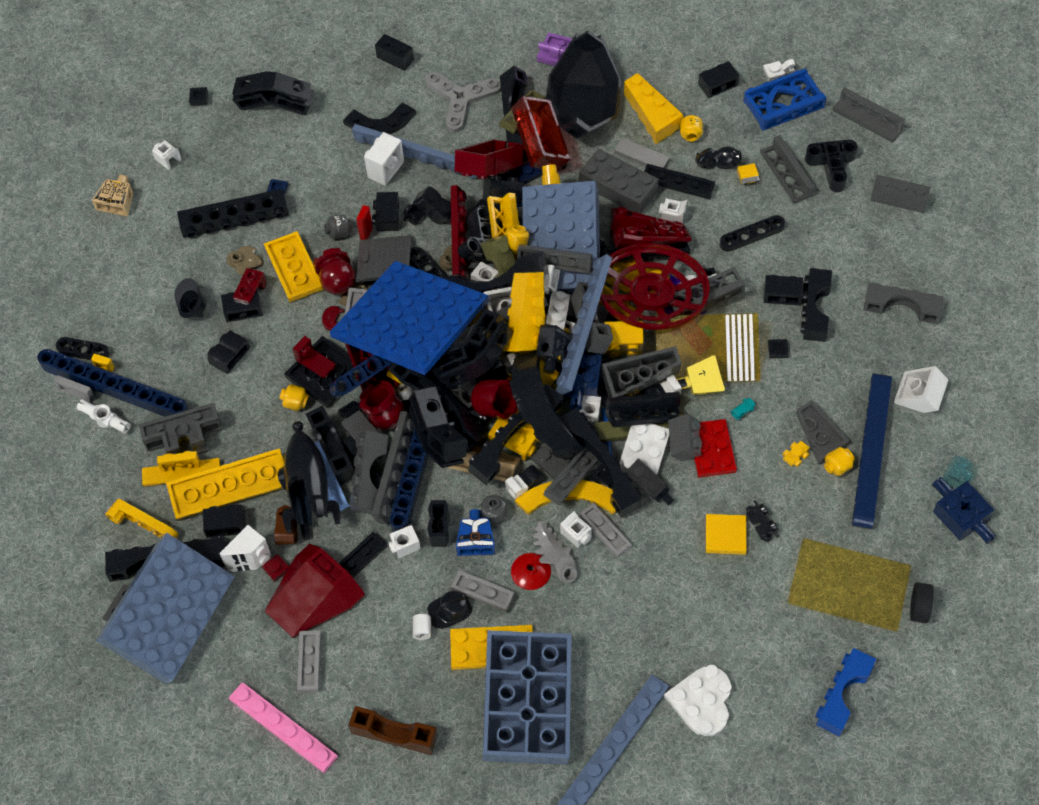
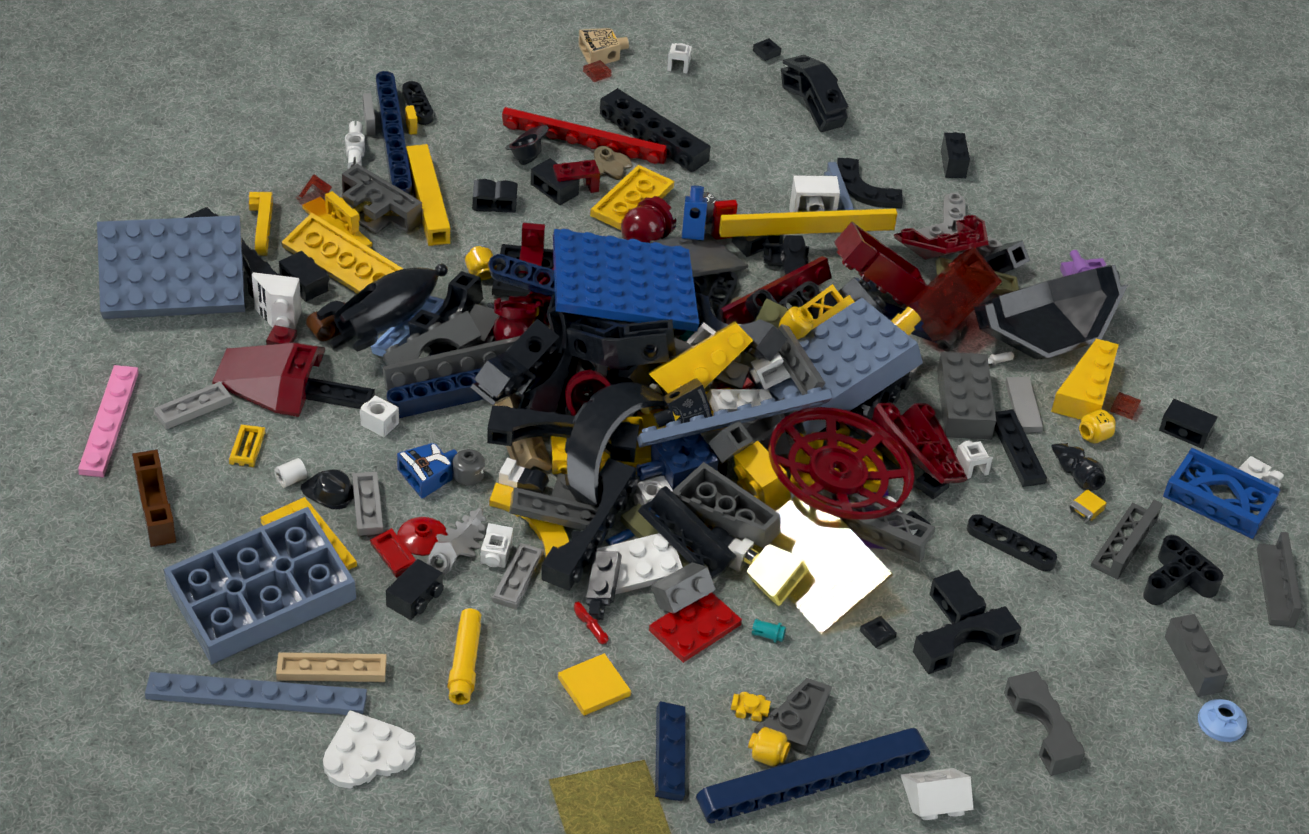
camera: 50 degrees right, 15 degrees down
dark blue tile [267,179,289,196] -> none
black brick [427,500,450,547] -> none
black hinge [746,500,779,542] -> none
none -> yellow tile [229,424,265,467]
none -> tan plate [276,653,387,682]
none -> clear red panel [295,174,332,200]
none -> red tile [370,528,416,578]
none -> black brick [386,559,444,620]
none -> yellow brick [406,144,450,246]
none -> yellow piece [447,608,482,705]
none -> red plate [502,107,666,164]
none -> red piece [574,601,609,644]
none -> clear red tile [583,60,612,82]
none -> dark blue plate [655,701,685,801]
none -> blue torso [682,185,707,240]
none -> yellow tile [719,208,897,237]
none -> dark red wedge [894,215,989,260]
none -> white piece [988,351,1014,365]
none -> clear red tile [1110,392,1141,420]
none -> light blue piece [1198,699,1247,742]

